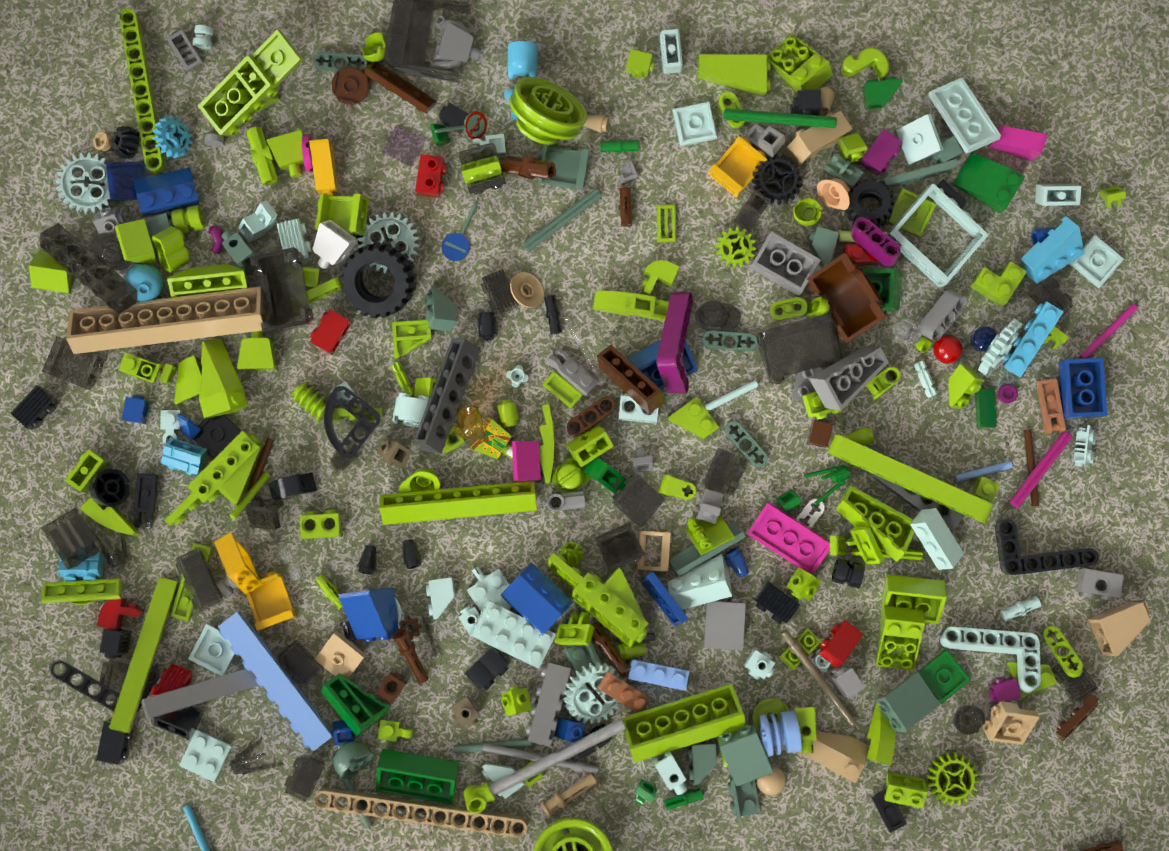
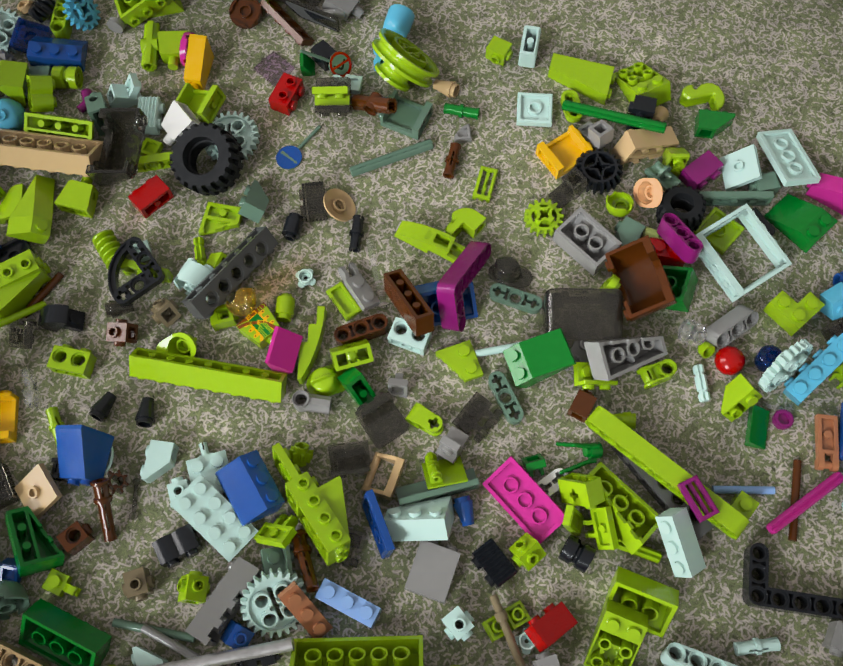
camera: 20 degrees right, 15 degrees down
lime cone [617,642,646,661] -> none
lime plate [769,297,808,321] -> none
none -> reddish brown brick [106,319,138,347]
none -> green slope [502,328,576,388]
none -> lime brick [557,472,605,509]
none -> magenta tile [677,475,720,523]

